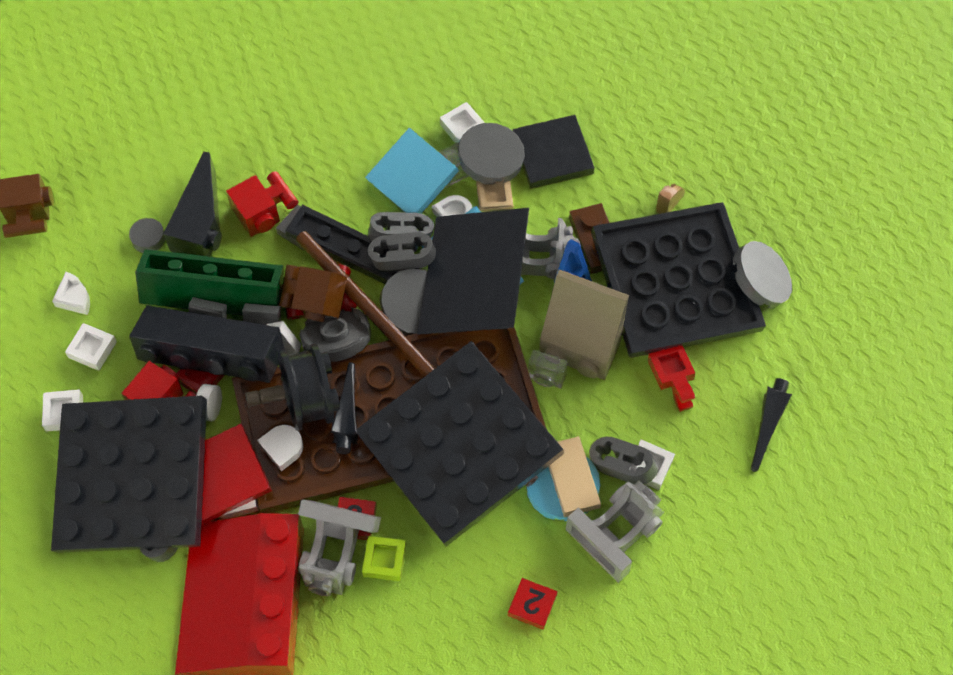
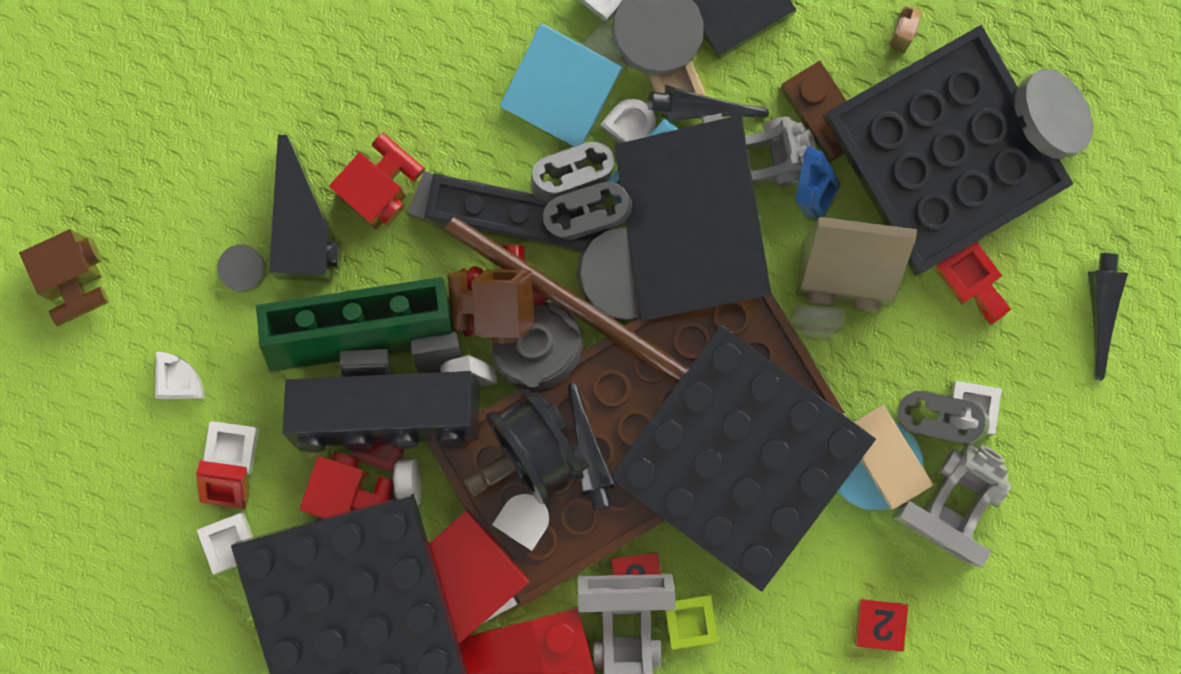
camera: 15 degrees left, 20 degrees up
none -> red tile [196,460,249,509]
none -> black piece [647,85,769,121]

